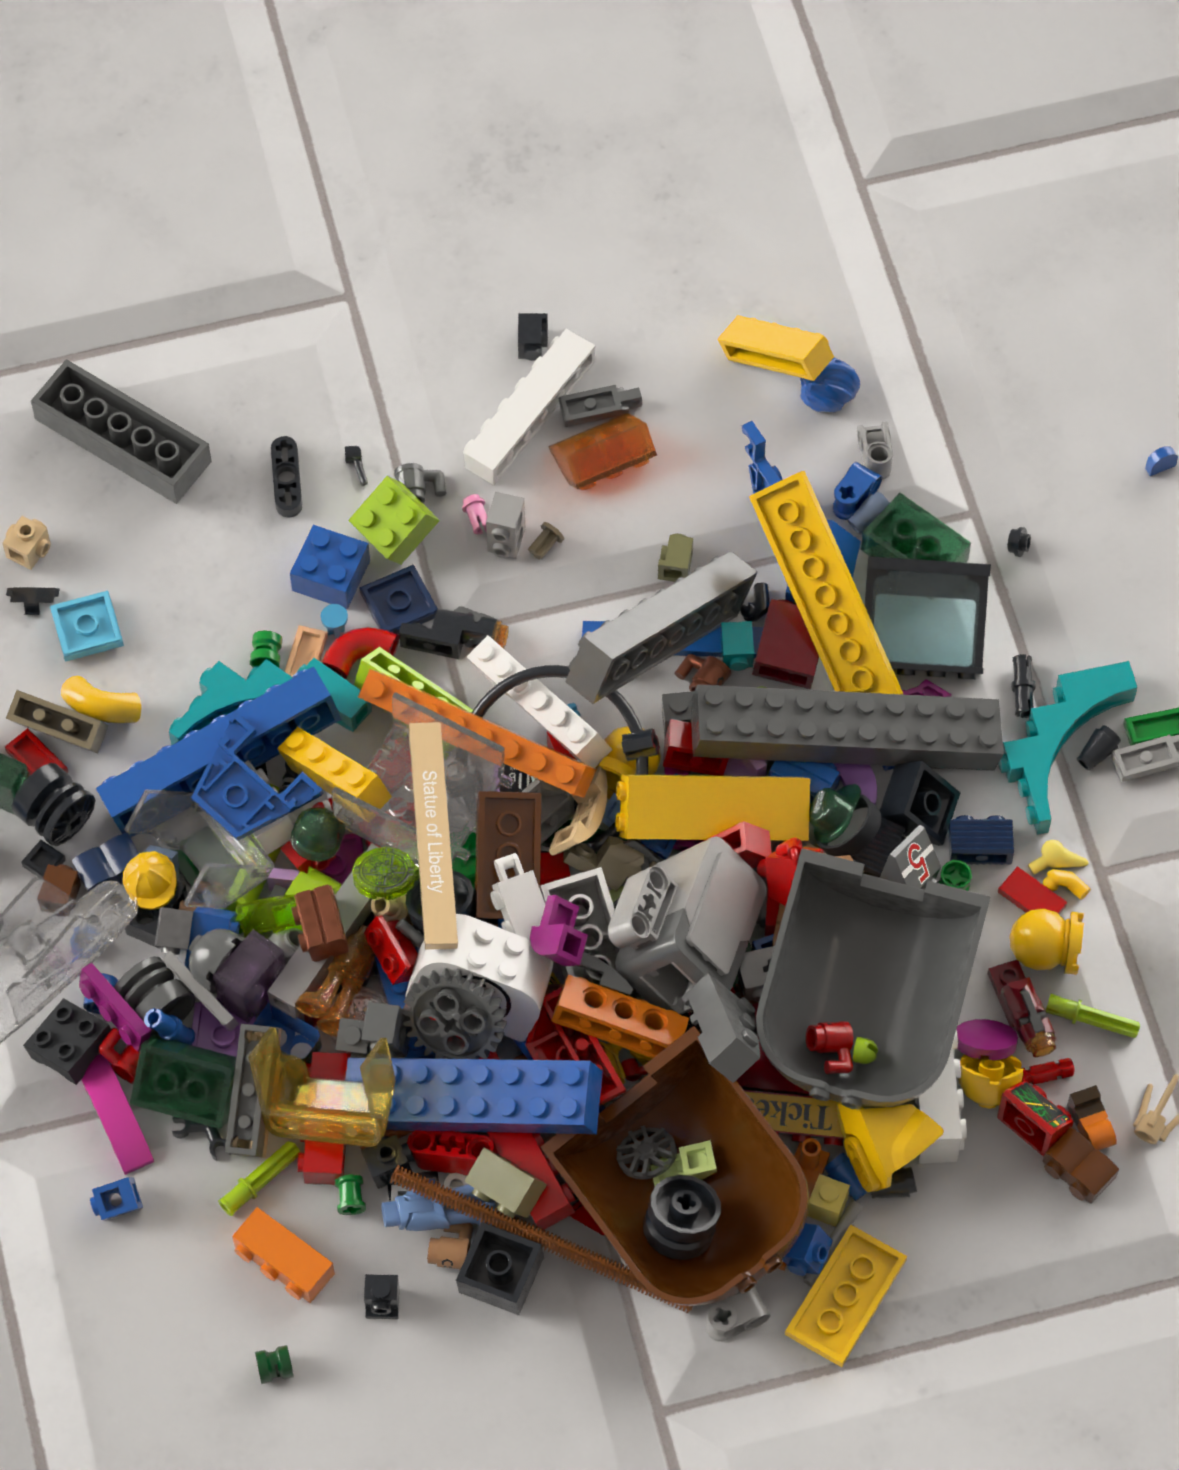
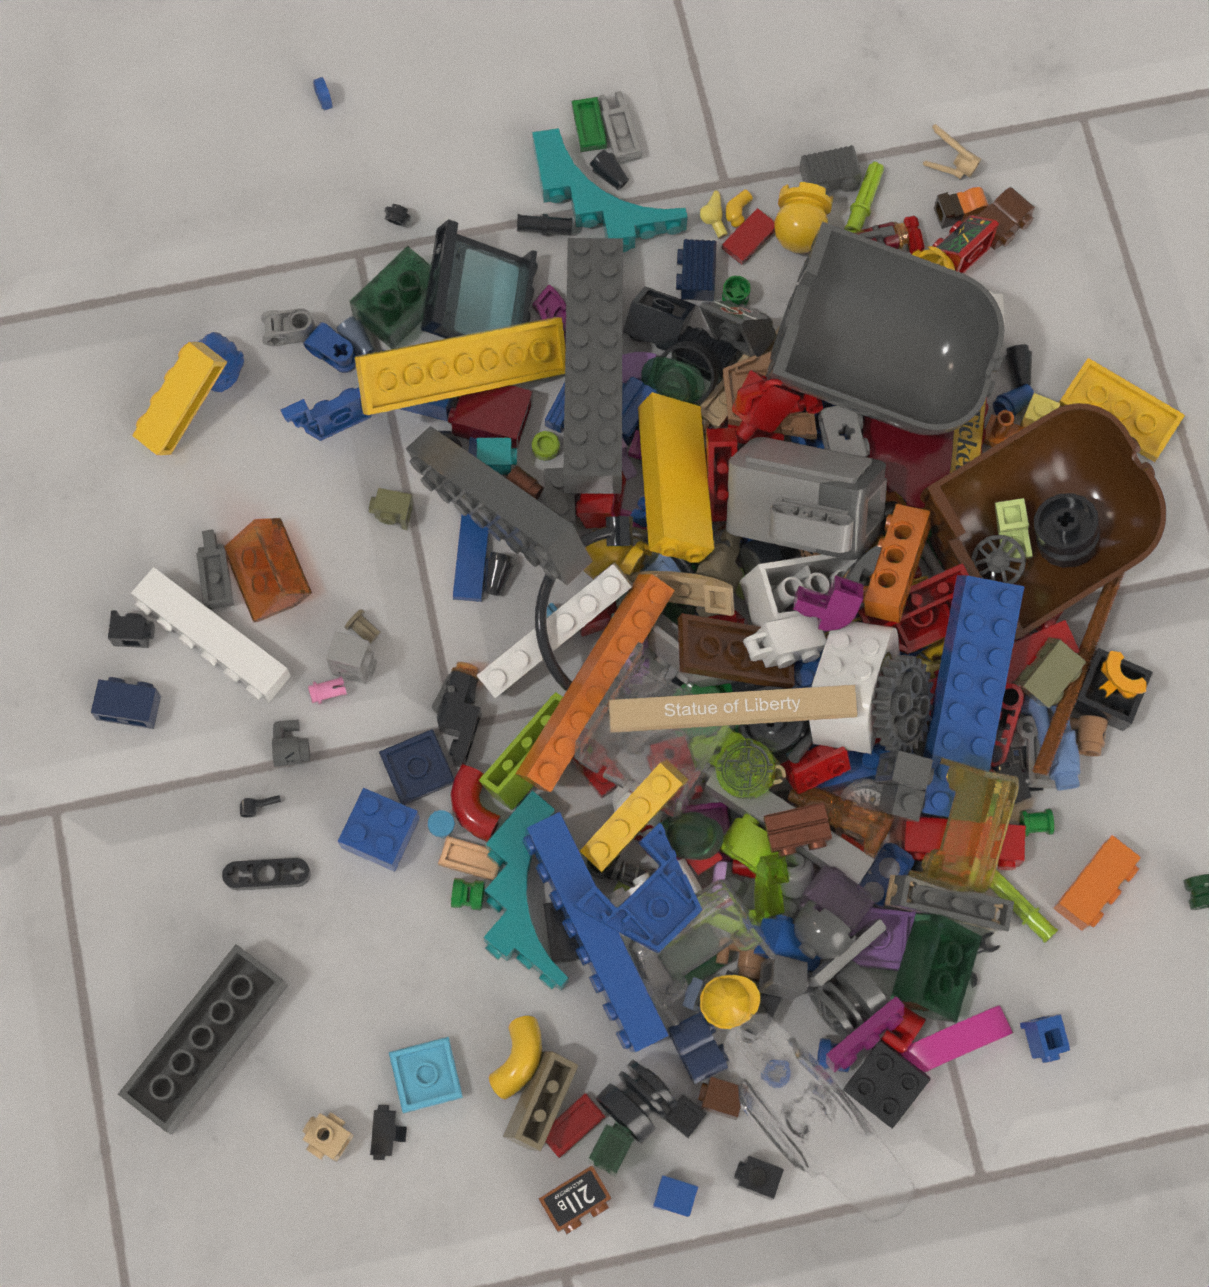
camera: 90 degrees left, 10 degrees up
blue pin [144,1008,196,1047] -> none
lime brick [348,476,440,565] -> none
black brick [364,1274,400,1319] -> none
dark grey wedge [681,972,760,1083] -> none
red piece [806,1021,853,1074] -> none
yellow piece [837,1103,944,1192] -> none
lime hinge [853,1037,878,1064] -> none
none -> dark blue brick [91,677,161,729]
none -> dark grey brick [799,145,862,195]
none -> light orange piece [1099,651,1147,699]

